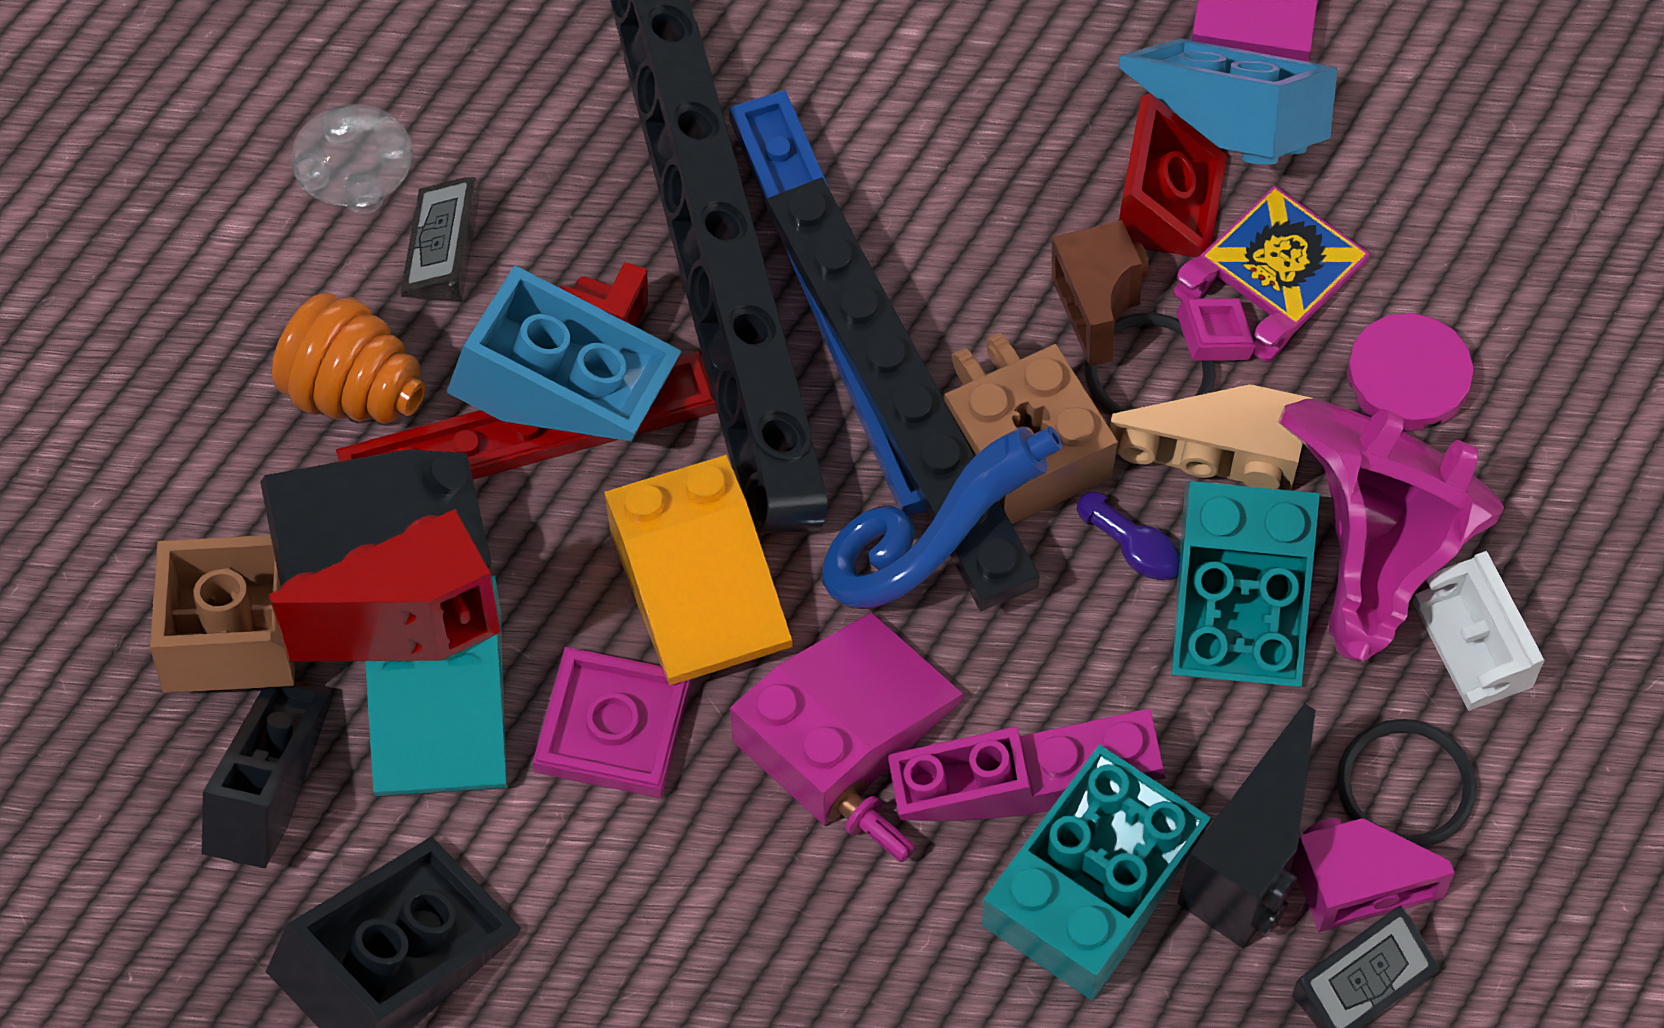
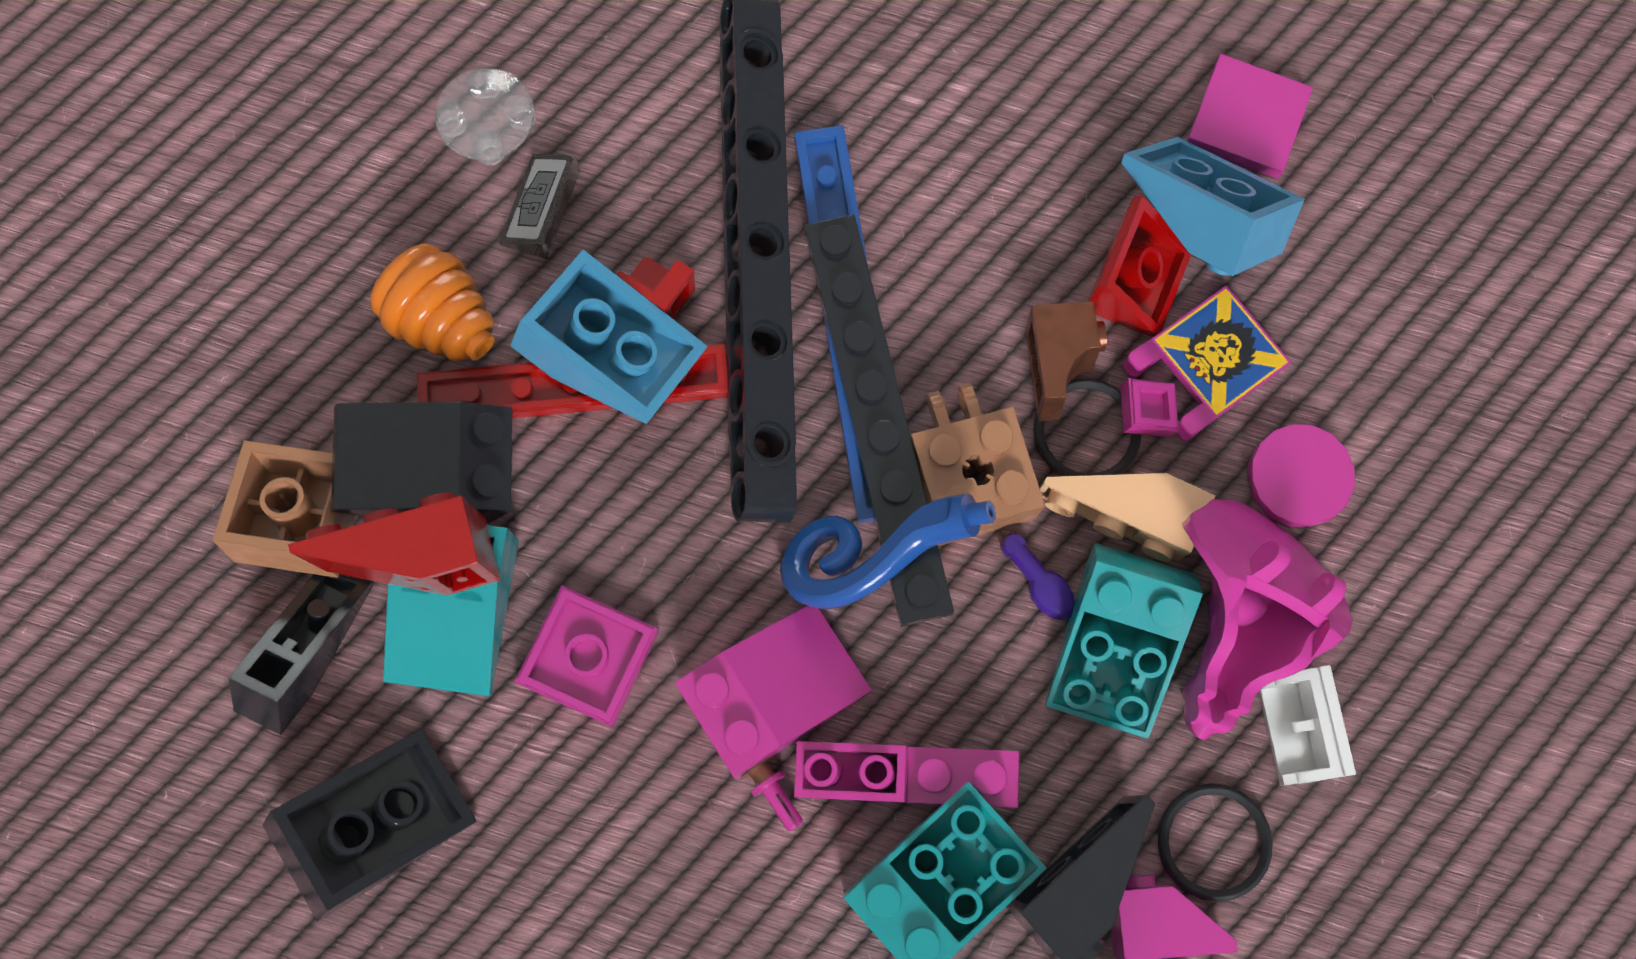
camera: 10 degrees right, 15 degrees up
light orange slope [604,455,793,686] -> none

